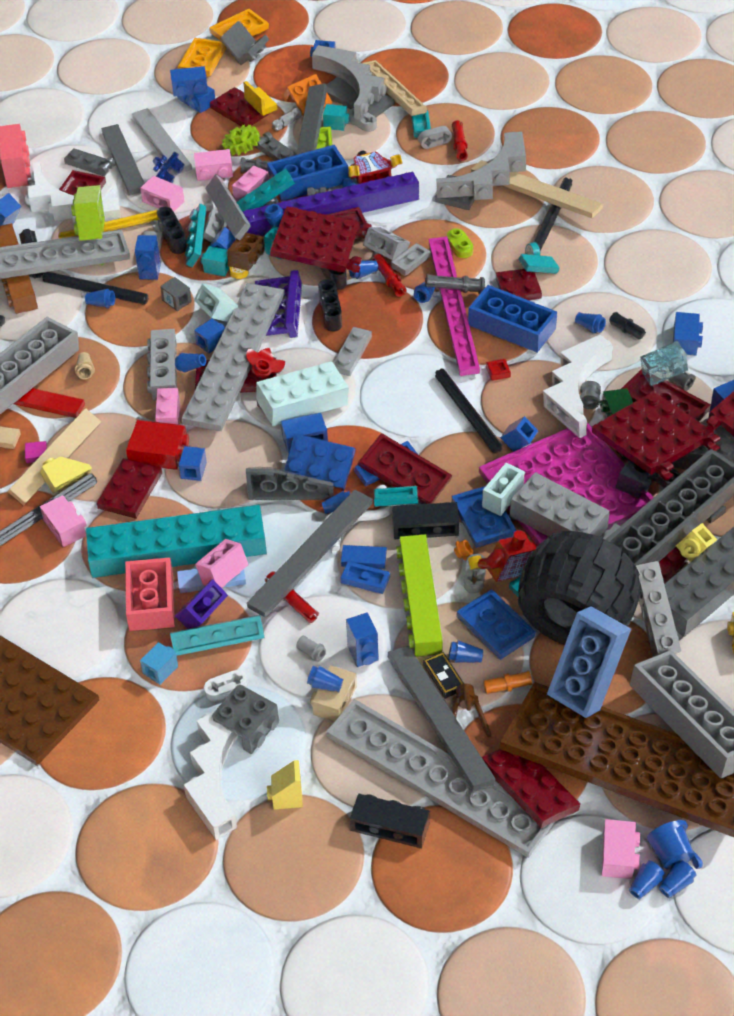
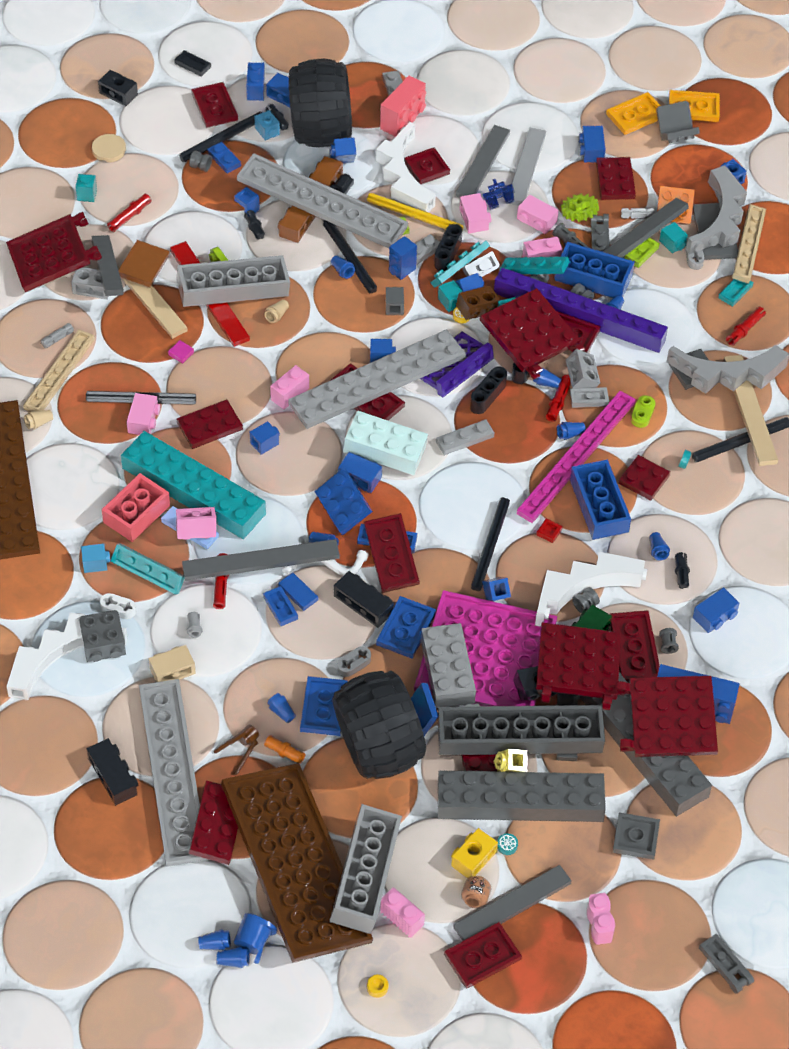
camera: 40 degrees right, 5 degrees up
tan tile [7,408,101,506] -> none
light yellow slope [40,457,92,494] -> none
dark grey plate [64,148,116,176] -> none
lime brick [71,185,105,241] -> none
red brick [126,420,189,470] -> none
light grey brick [147,329,177,401] -> none
blue brick [170,66,208,97] -> none
blue cone [175,353,206,373] -> none
dark purple slope [175,579,228,629] -> none
light aqua brick [194,283,238,322] -> none
light grey tile [205,174,251,240] -> none
yellow panel [243,81,277,116] -> none
red plate [246,348,285,378] -> none
dark grey wedge [246,467,334,500] -> none
blue cone [264,204,283,227] -> none
light yellow slope [267,760,303,810] -> none
blue cone [307,666,344,692] -> none
blue brick [346,612,379,667] -> none
torso [348,150,403,184] -> none
teal tile [374,486,418,507] -> none
dark grey tile [387,646,495,791] -> none
lime brick [396,534,443,657] -> none
light grey beam [418,126,452,149] -> none
tile [423,652,464,699] -> none
dark grey pin [425,274,485,294] -> none
orange plate [454,540,473,561] -> none
red torso [468,530,537,582] -> none
light aqua brick [482,463,525,516] -> none
teal tile [518,254,560,274] -> none
medium blue brick [547,606,631,718] -> none
bright pink brick [602,819,640,879] -> none
light grey brick [636,561,681,657] -> none
clear light blue brick [640,341,688,386] -> none

